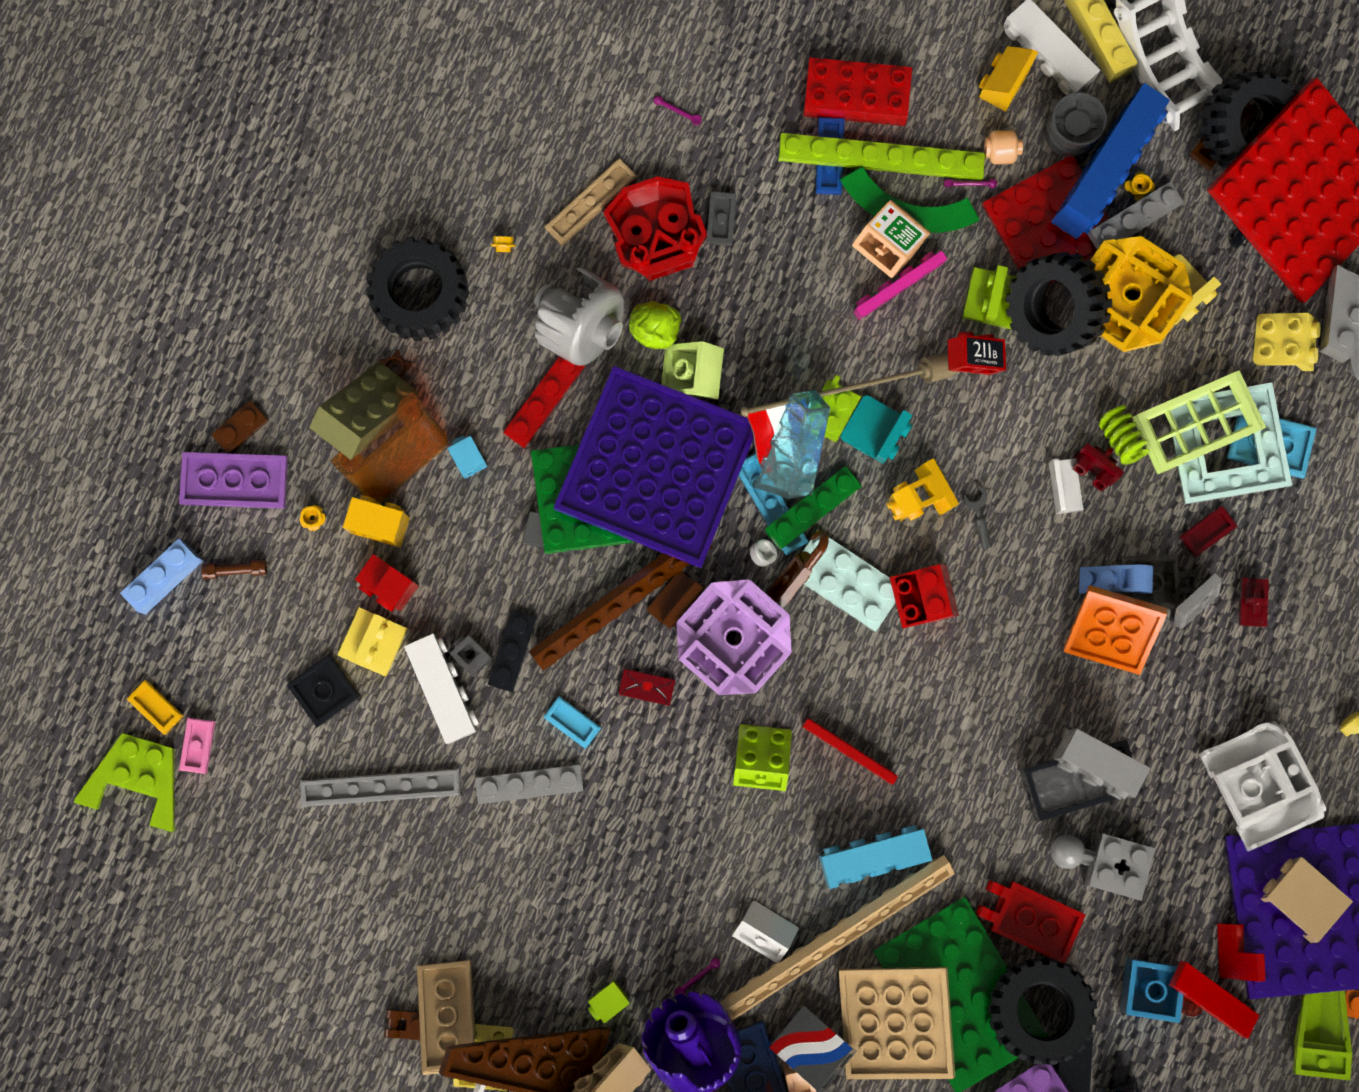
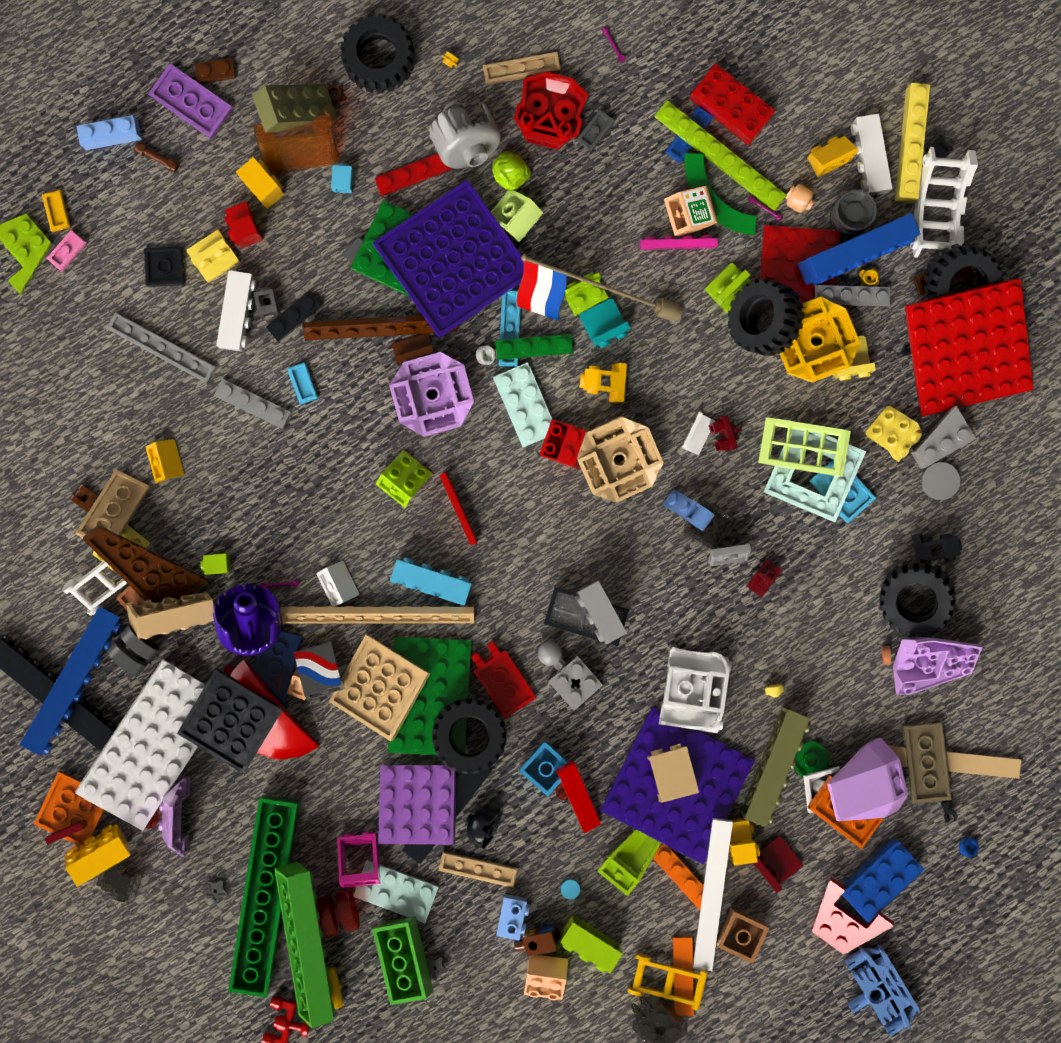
camera: 30 degrees right, 5 degrees up
yellow plate [299,505,325,531] -> none
dark red tile [618,669,676,706] -> none
clear light blue wedge [752,390,830,499] -> none
reddish brown plate [766,530,829,608] -> none
brick [947,332,1006,375] -> none
orange plate [1064,585,1167,675] -> none
lime piece [1099,405,1150,465] -> none
dark red tile [1179,505,1238,558] -> none
red tile [1217,923,1266,982] -> none
none -> yellow panel [146,439,184,483]
none -> tan piece [577,416,664,502]

